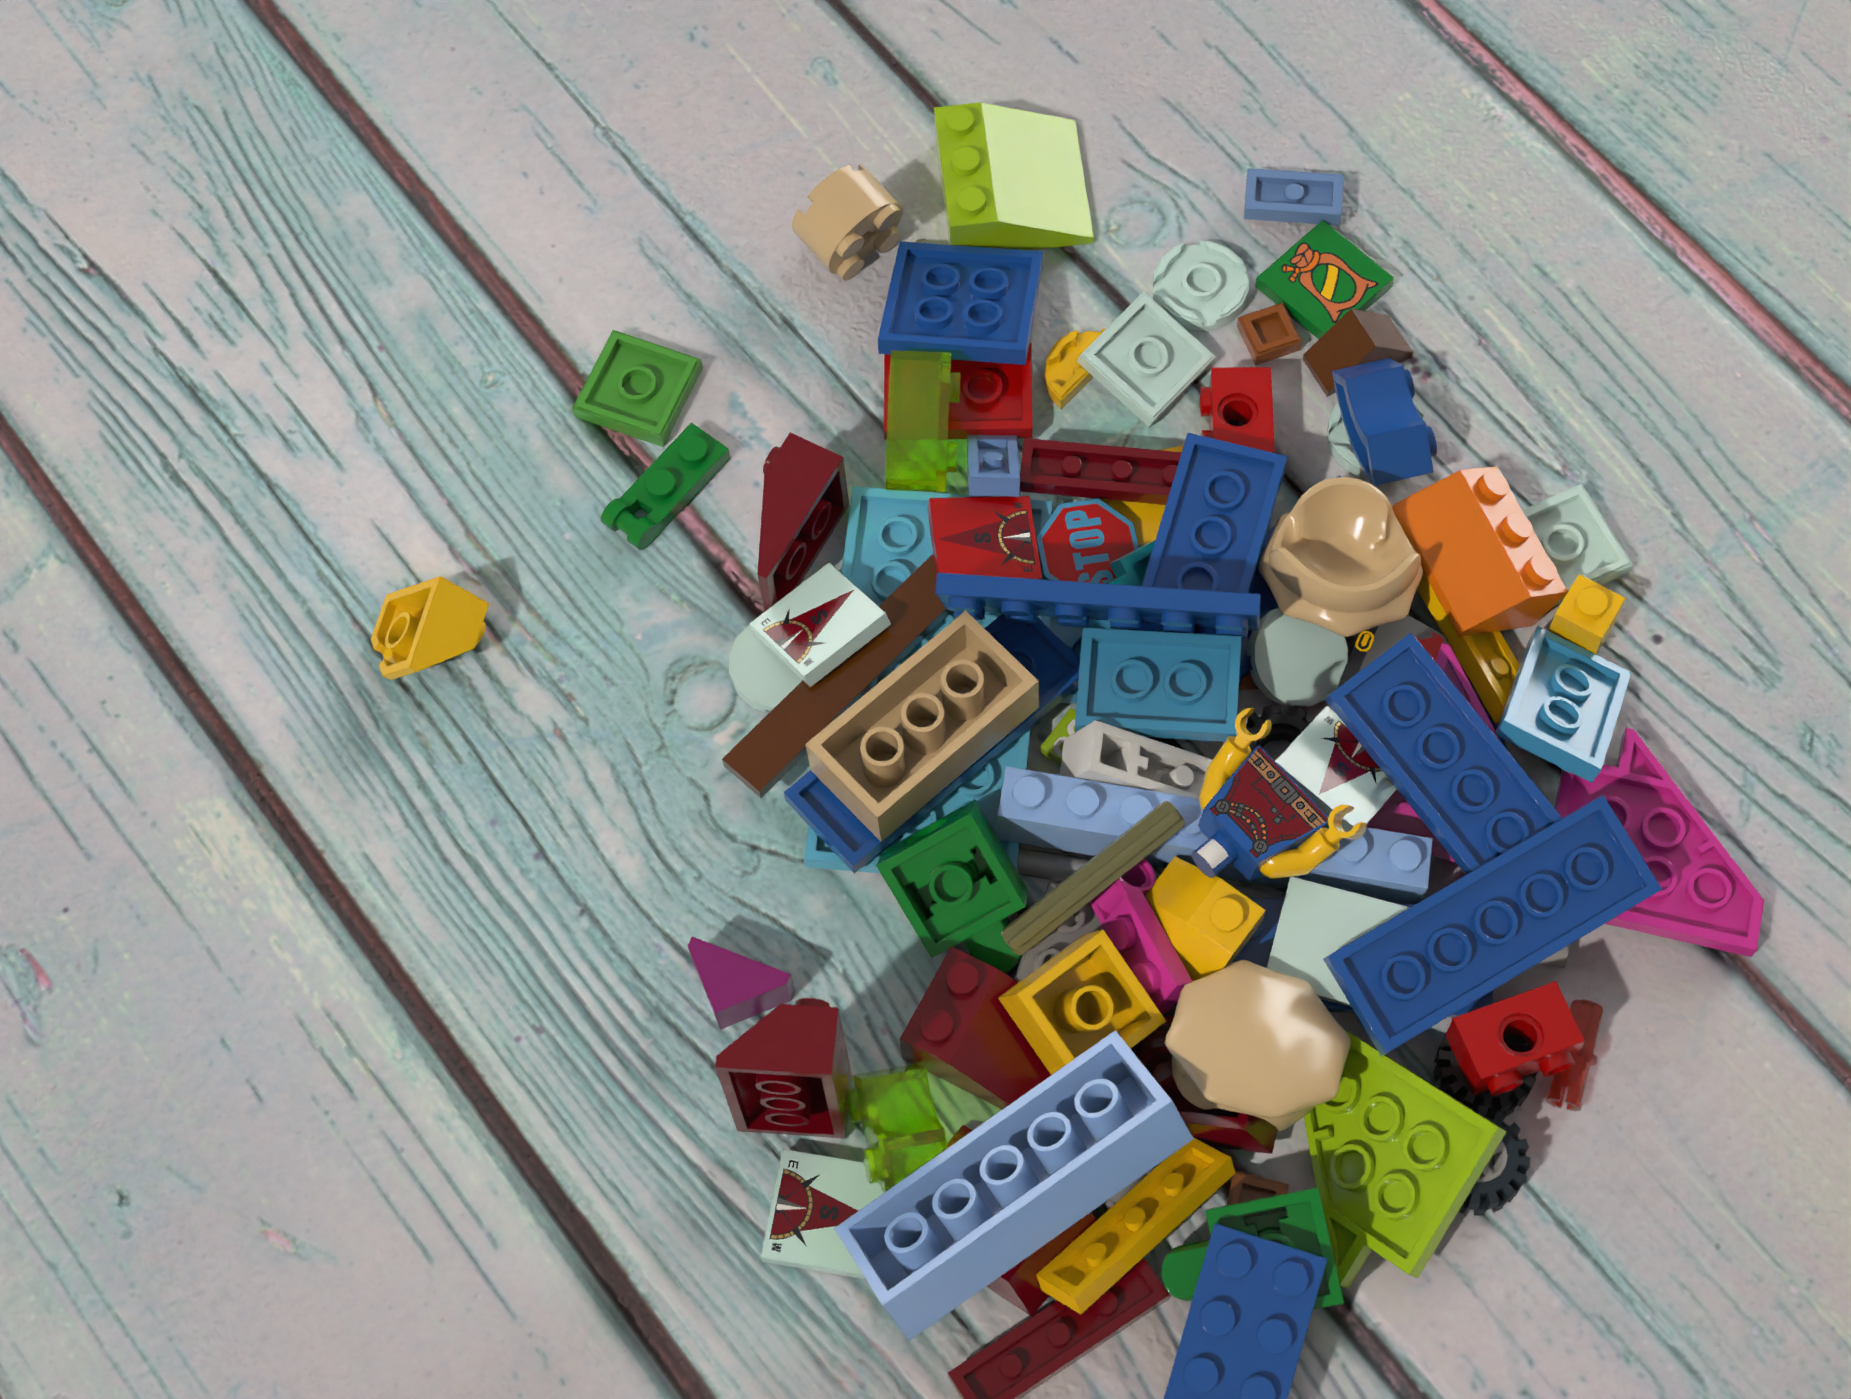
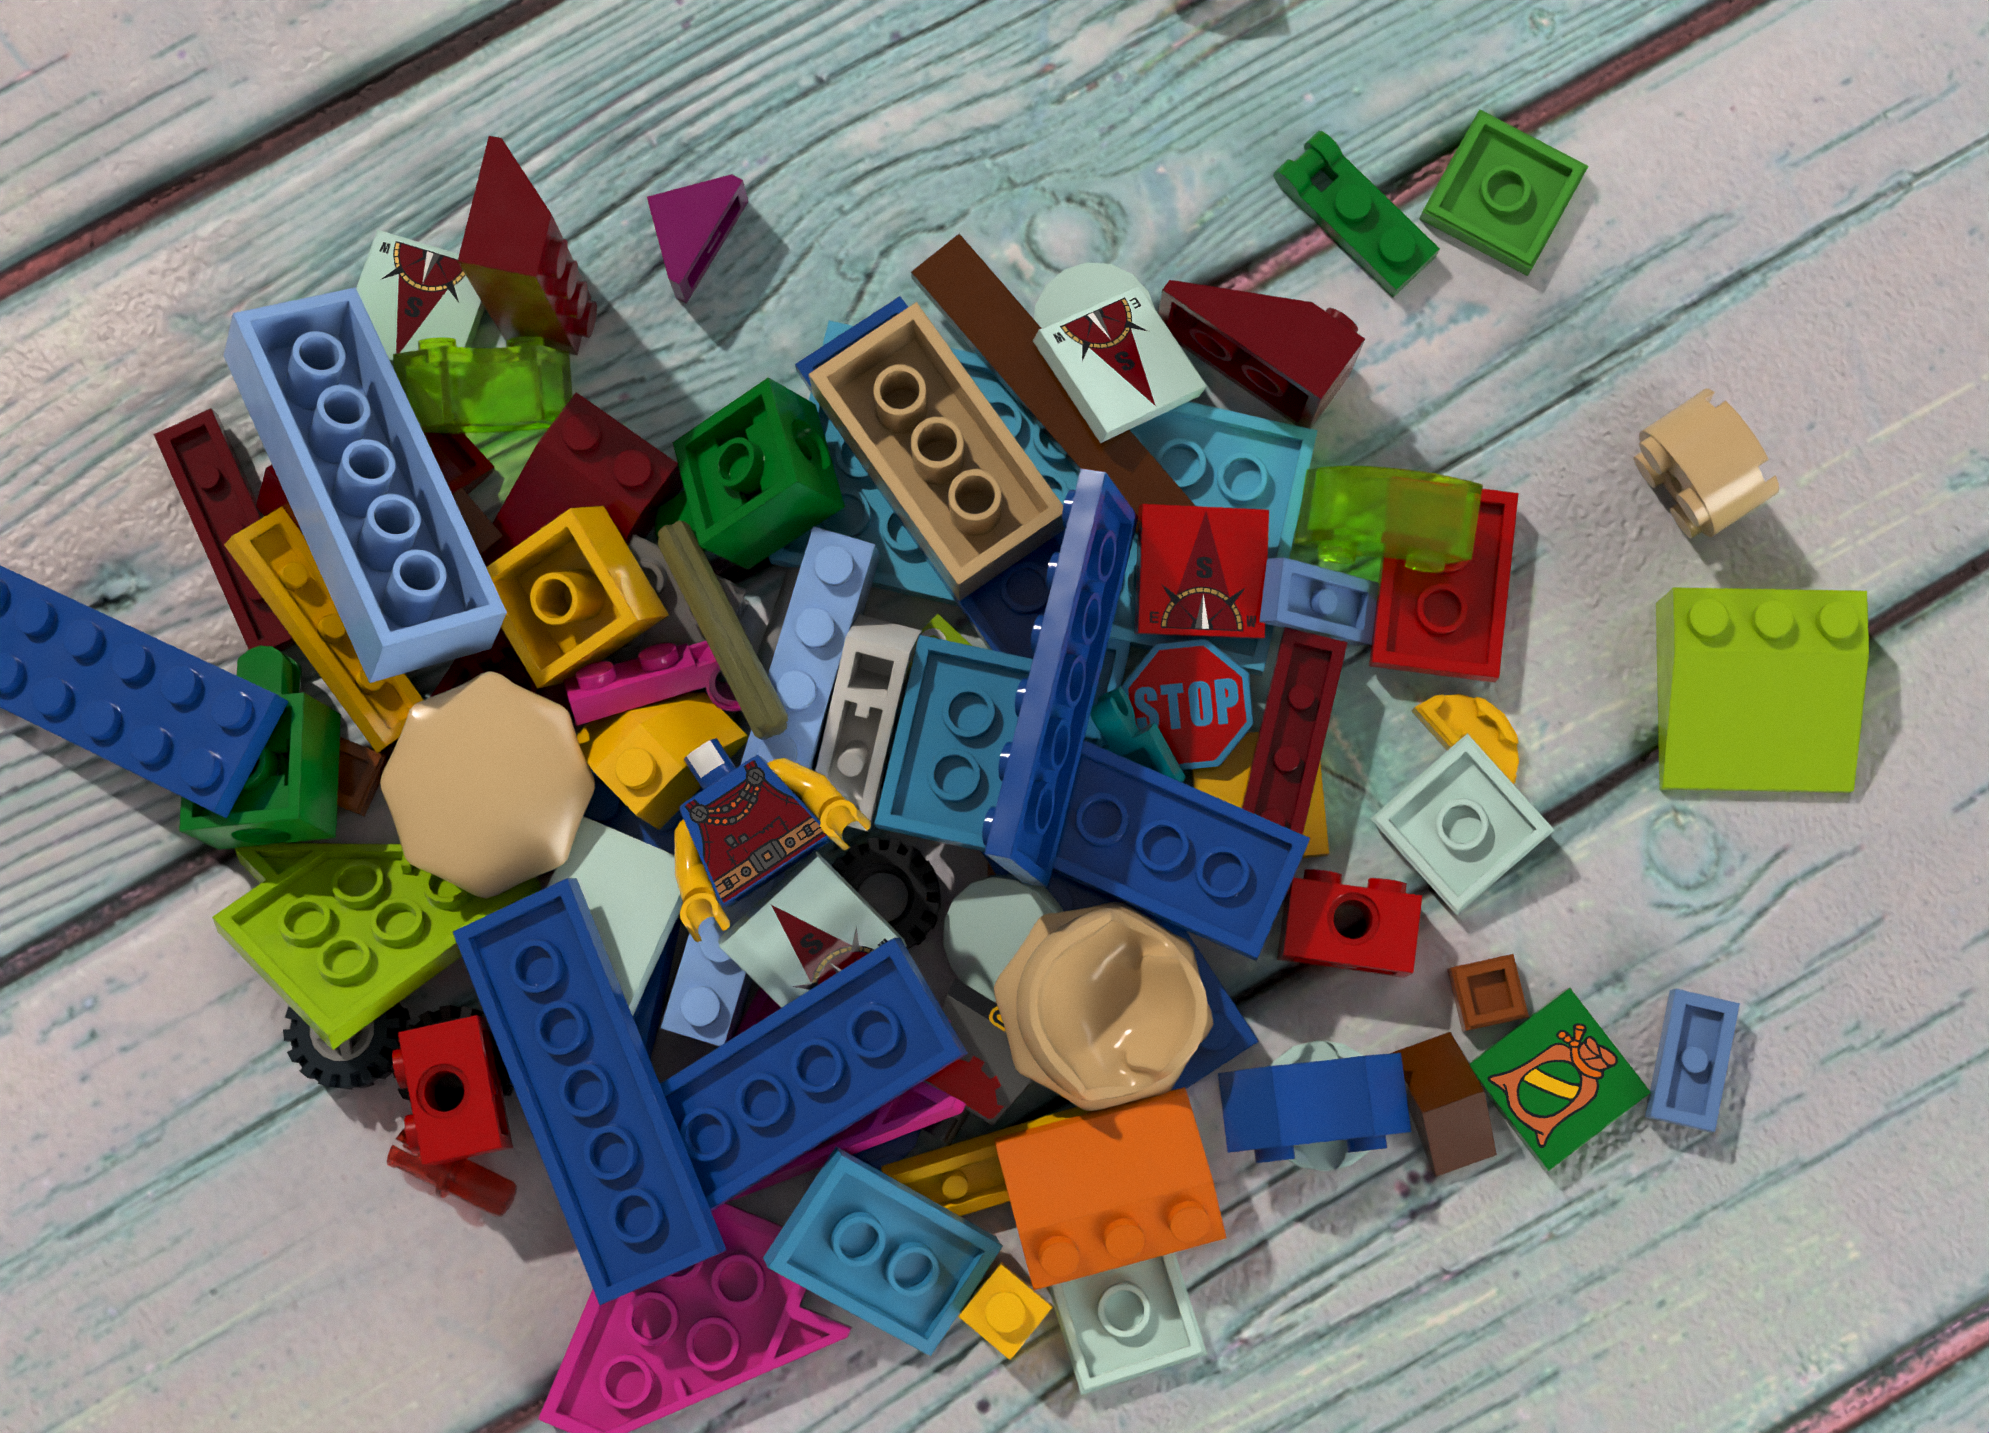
camera: 95 degrees right, 15 degrees up
blue plate [878,241,1043,365] -> none
light aqua tile [1153,241,1249,331] -> none

